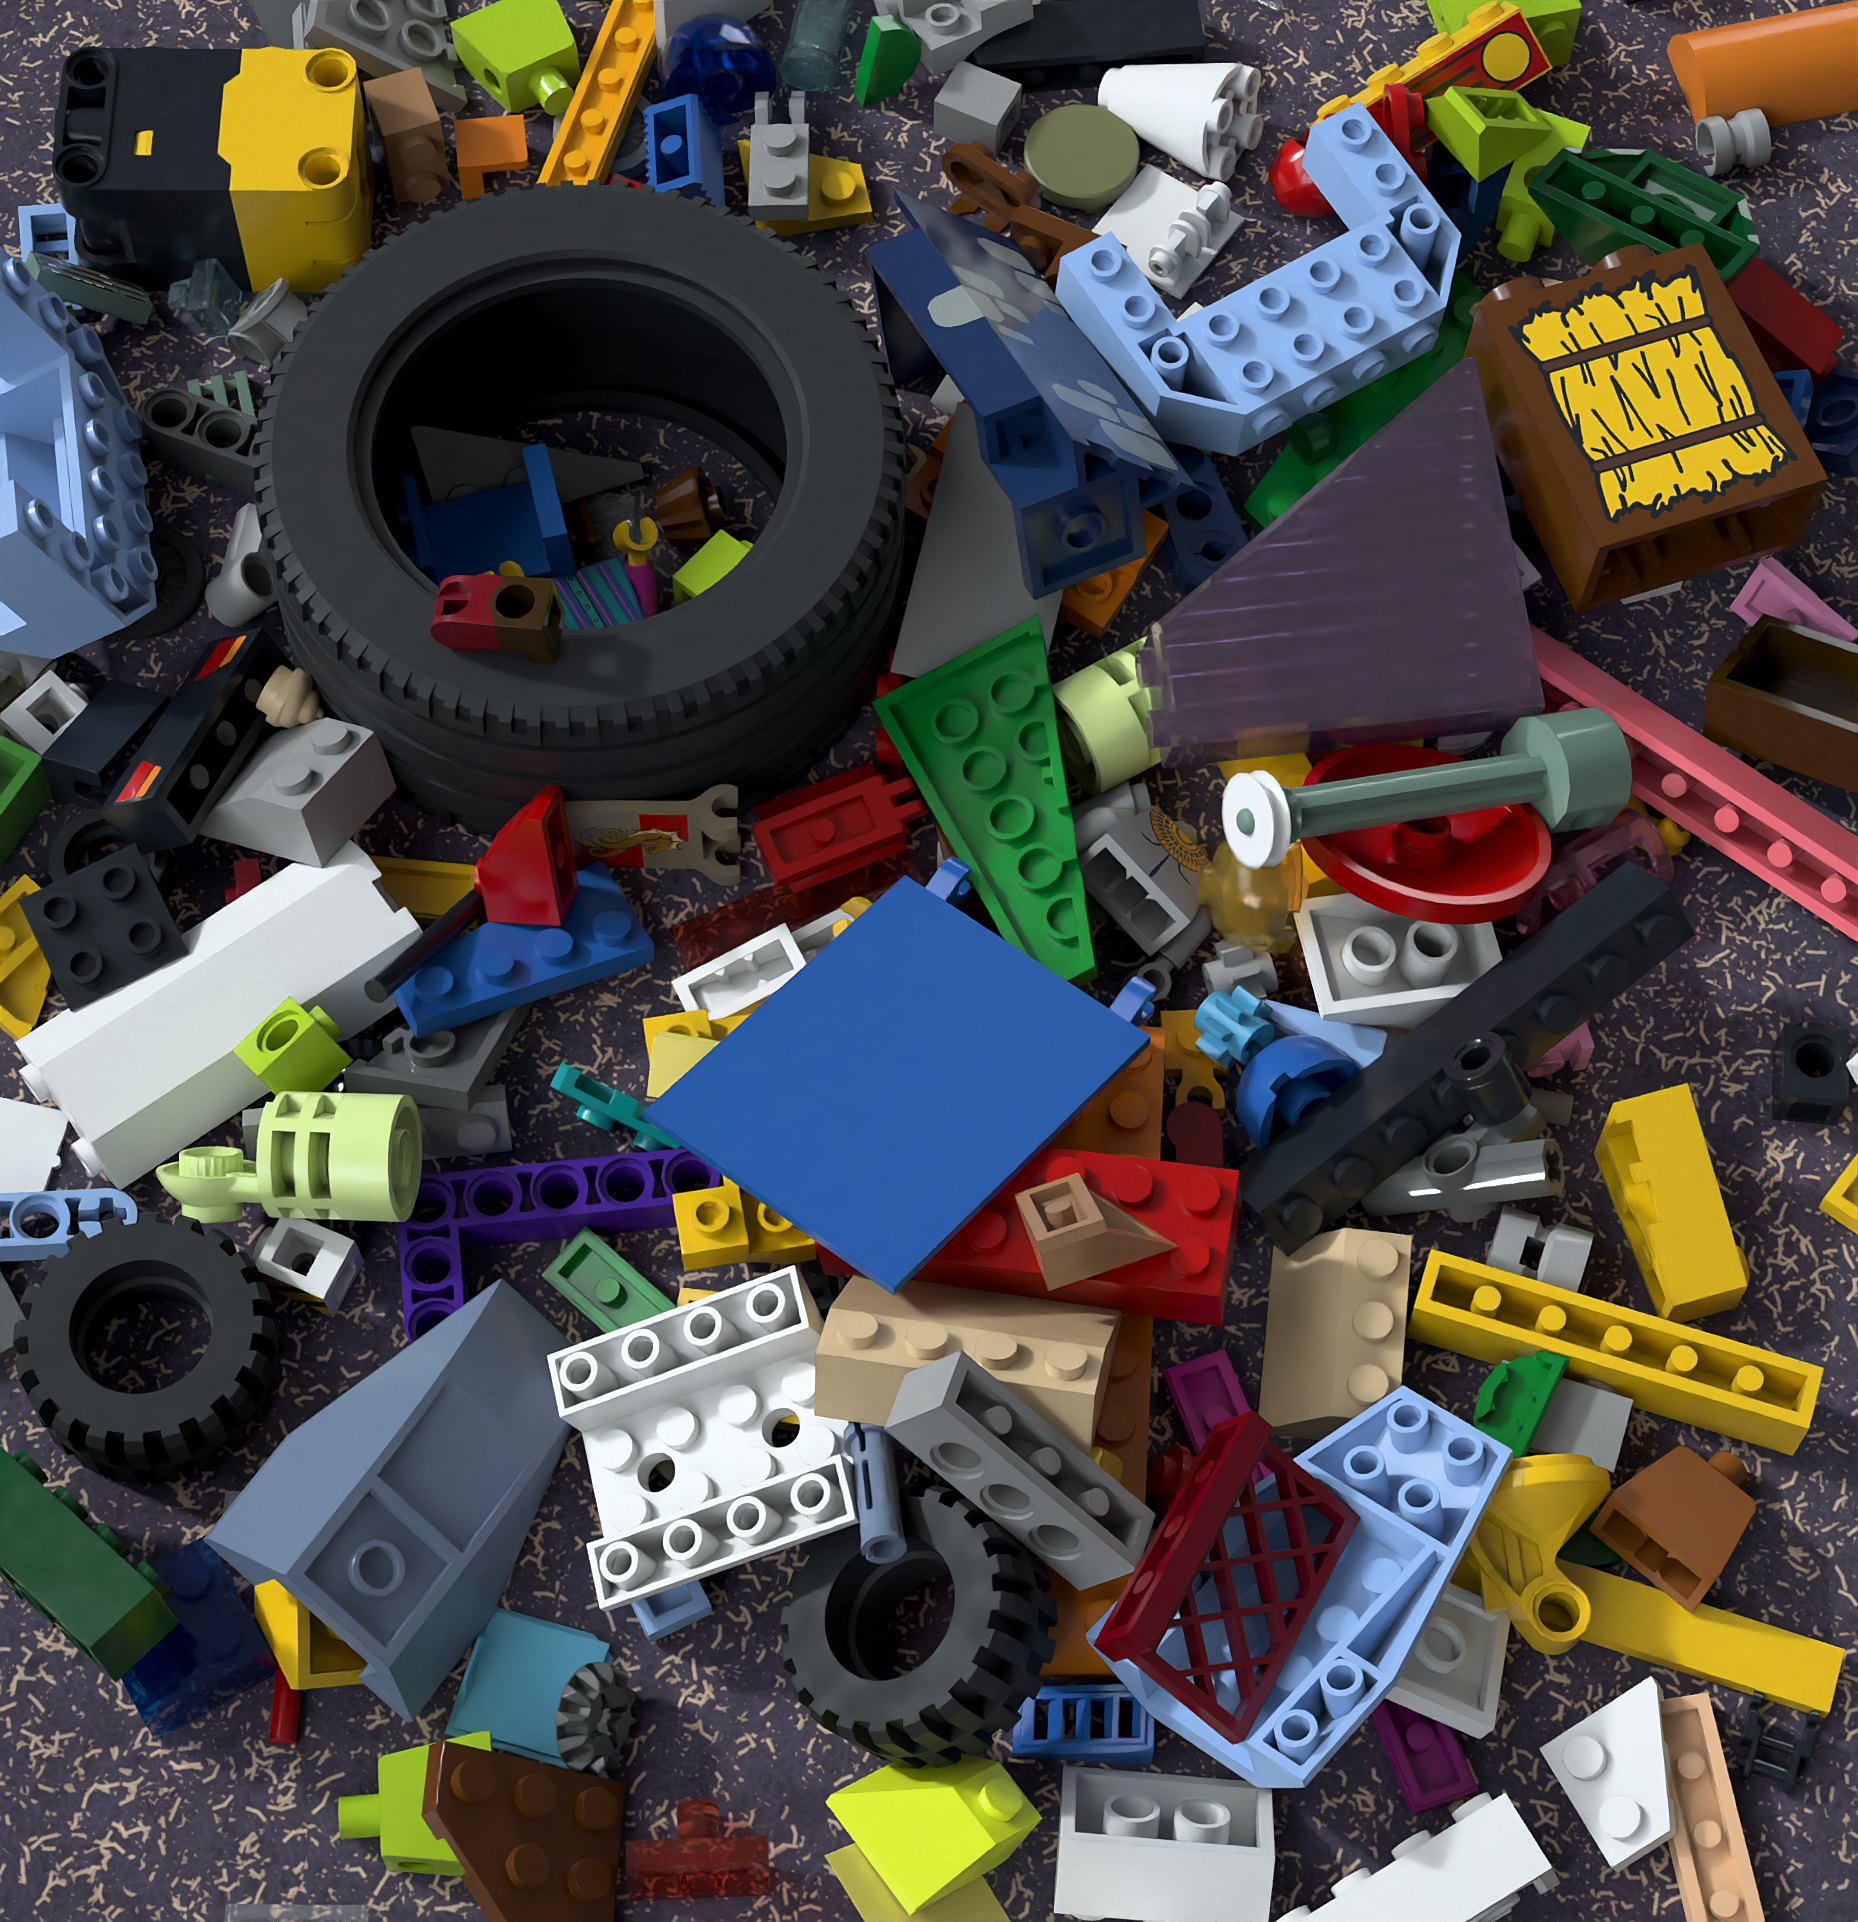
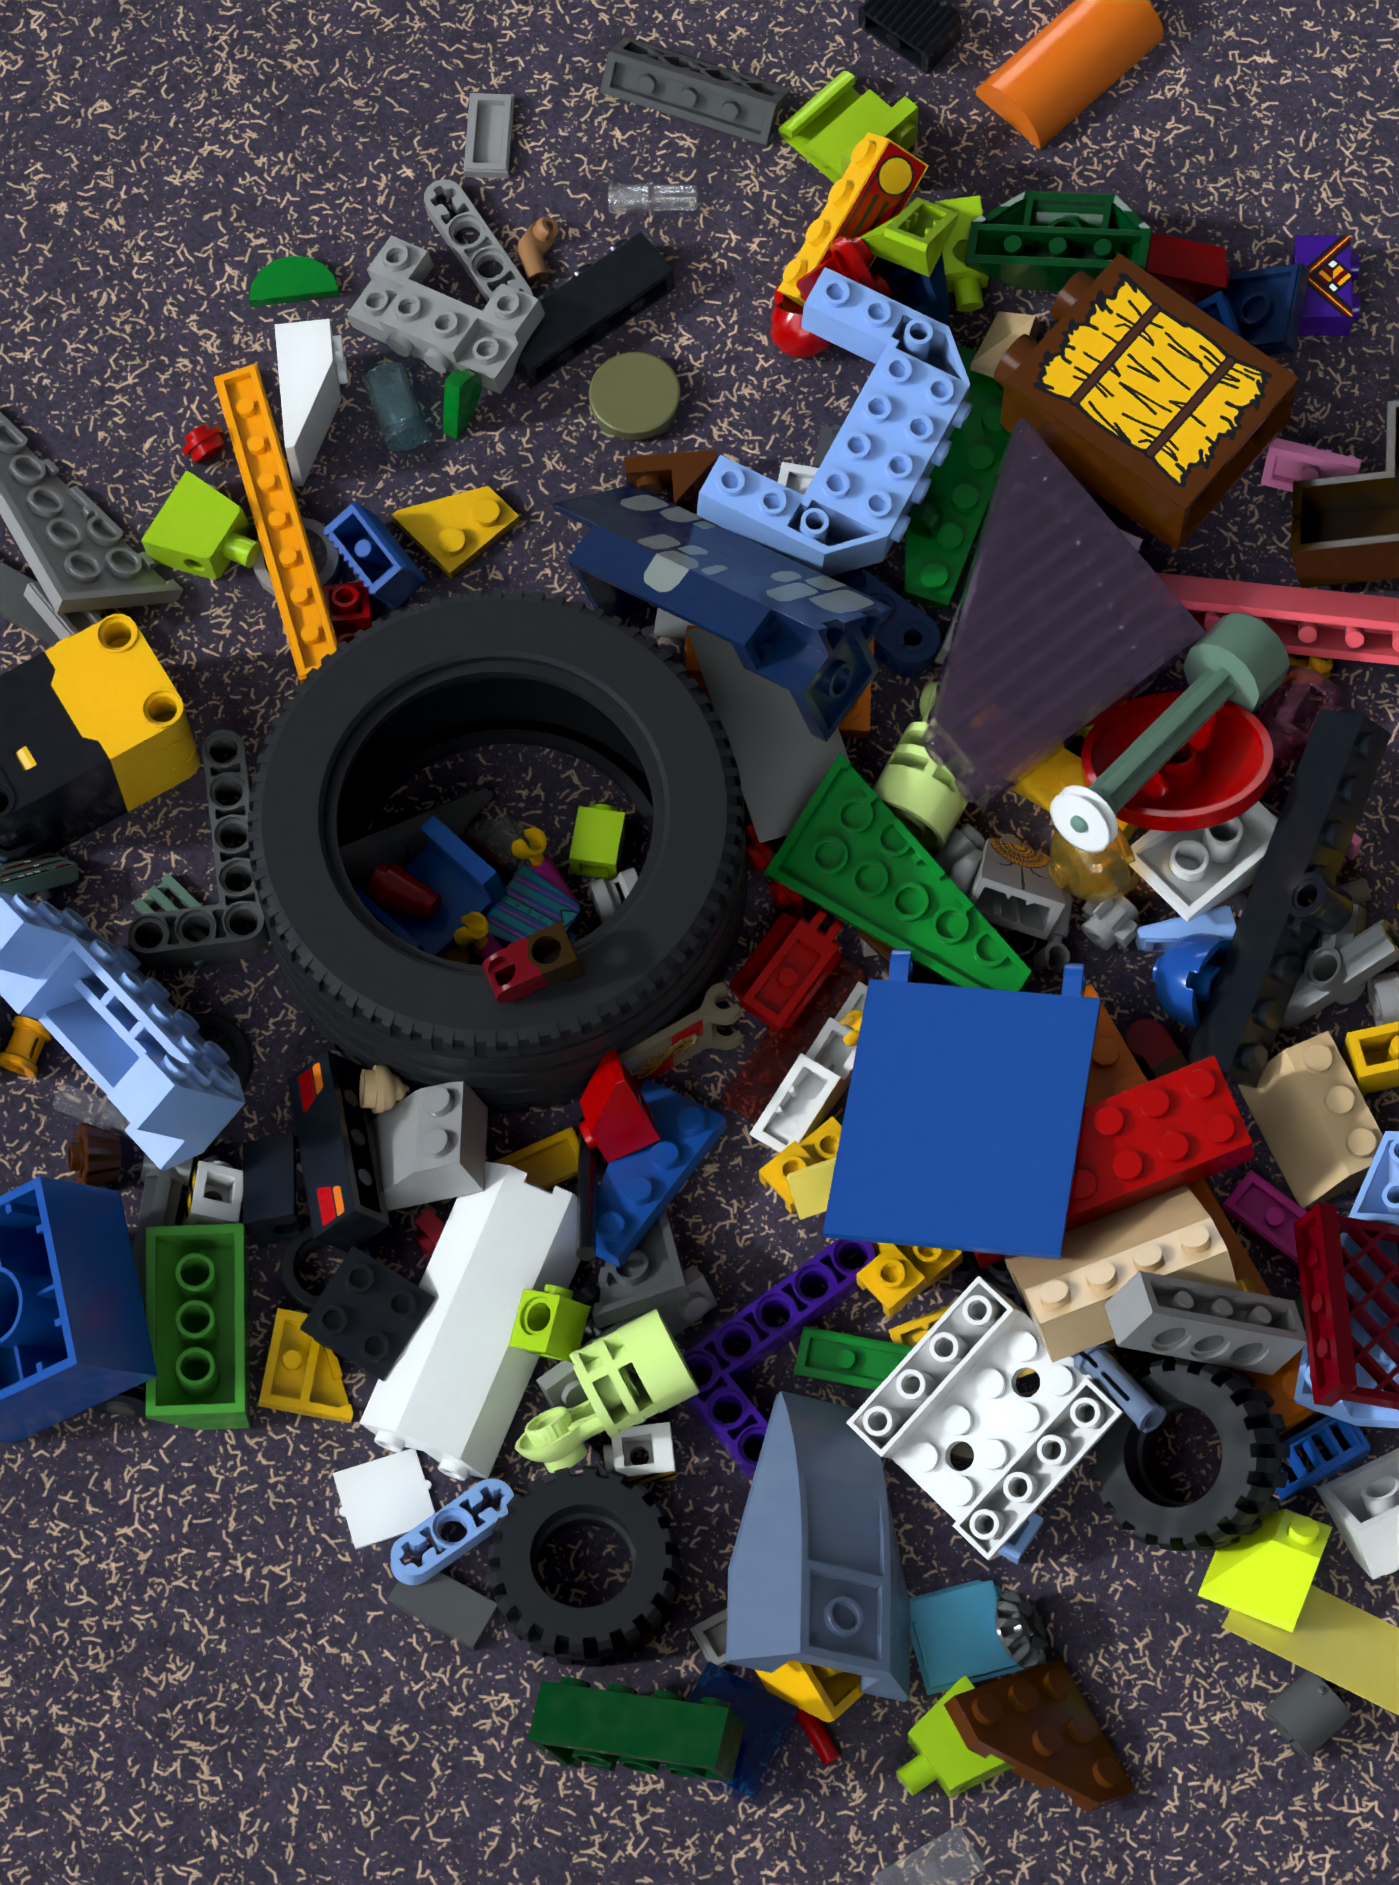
camera: 25 degrees left, 5 degrees up
clear light blue tile [168,258,242,341] -> none
light grey piece [205,503,278,627] -> none
light grey piece [225,277,308,371] -> none
medium nougat brick [363,67,451,204] -> none
orange panel [454,114,528,199] -> none
teal wing [550,1062,684,1152] -> none
clear red tile [626,1798,771,1902] -> none
reddish brown piece [655,467,729,548] -> none
clear blue cylinder [659,13,777,127] -> none
light grey hinge [748,91,810,221] -> none
light grey panel [933,61,1022,157] -> none
reddish brown bracket [941,141,1043,234] -> none
medium nougat slope [1014,1172,1179,1291] -> none
white hinge [1092,164,1244,300] -> none
white cone [1098,63,1264,182] -> none
red plate [1147,1444,1197,1512] -> none
light orange plate [1159,1010,1229,1117] -> none
dark azure gear [1194,985,1274,1070] -> none
light grey wheel [1695,108,1771,176] -> none
none -> red cone [366,863,441,921]

